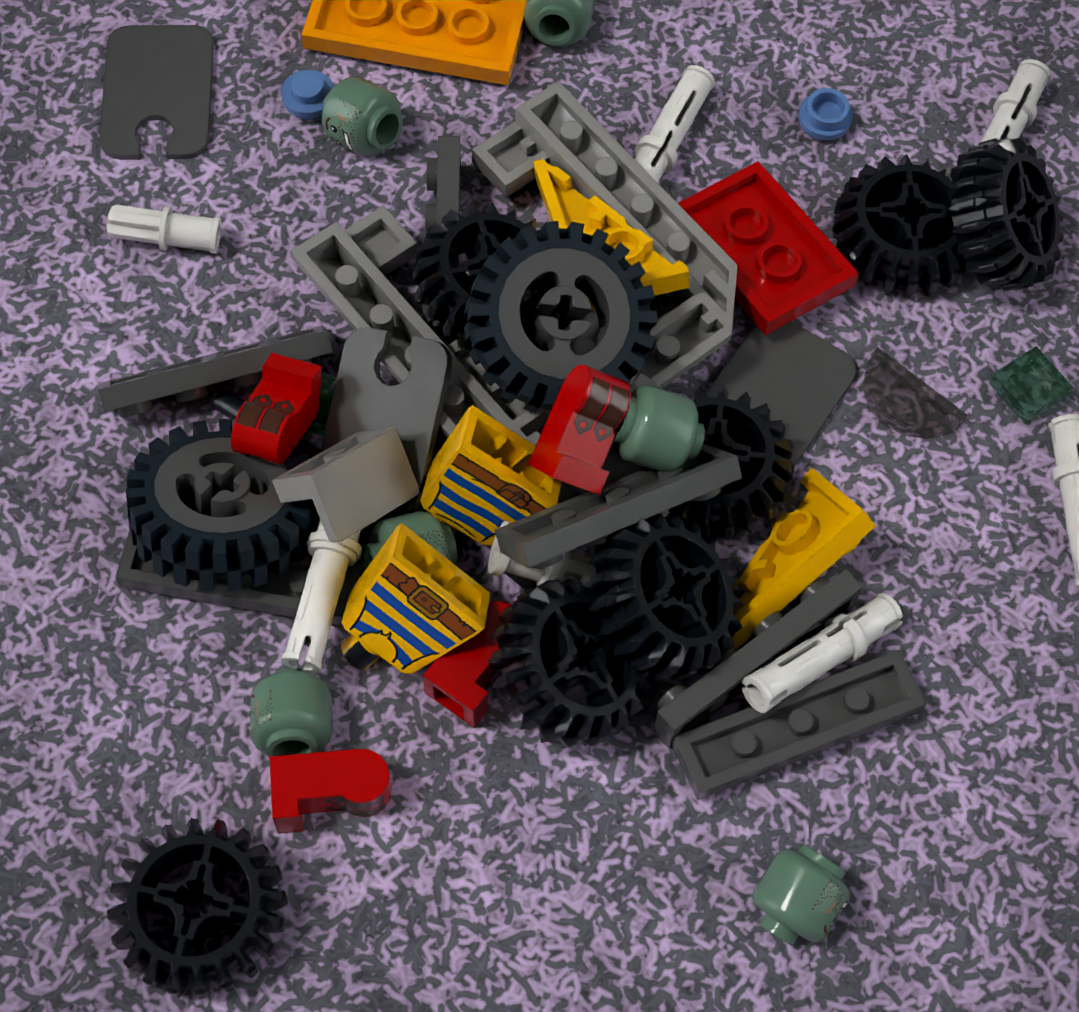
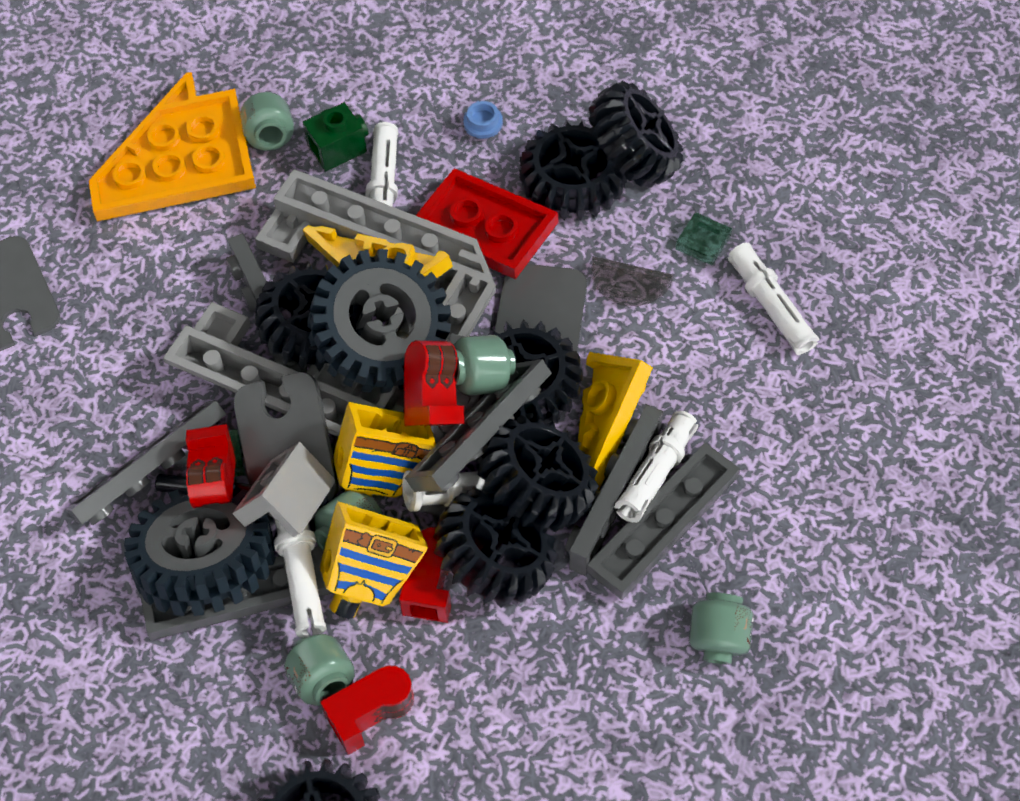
camera: 20 degrees left, 5 degrees down
white axle [107,205,222,254] -> none
medium blue plate [281,70,334,120] -> none
sand green head [322,76,403,157] -> none
white pin [980,59,1052,142] -> none
none -> dark green brick [302,102,369,172]

